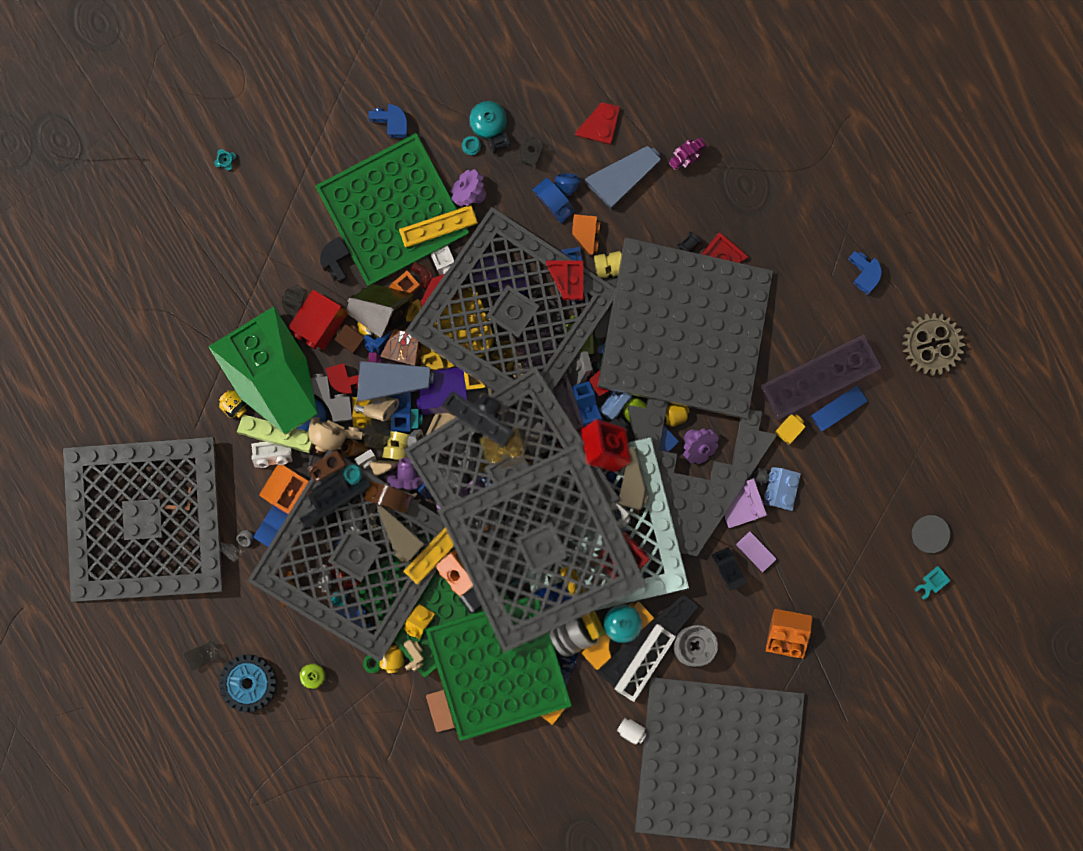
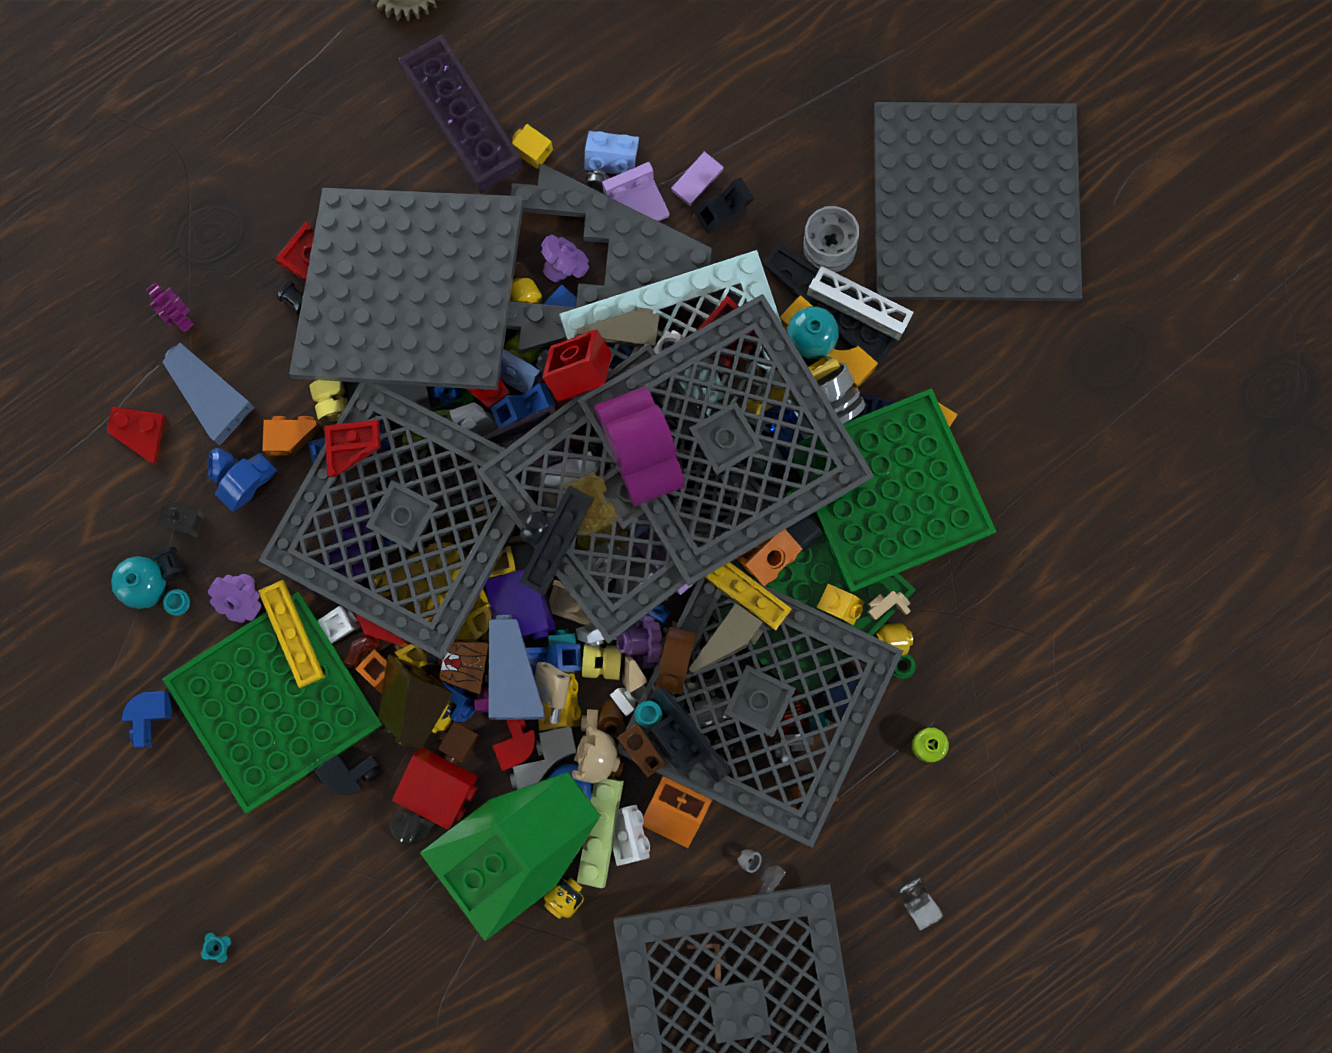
camera: 95 degrees left, 5 degrees down
wheel [219,655,277,712] -> none
blue brick [253,505,288,547] -> none
clear smoke brick [363,418,390,450] -> none
nougat bracket [426,690,455,732] -> none
white brick [617,718,647,745] -> none
orange slope [765,609,812,659] -> none
blue slope [810,386,868,432] -> none
blue brick [848,251,881,295] -> none
none -> magenta brick [594,386,685,507]

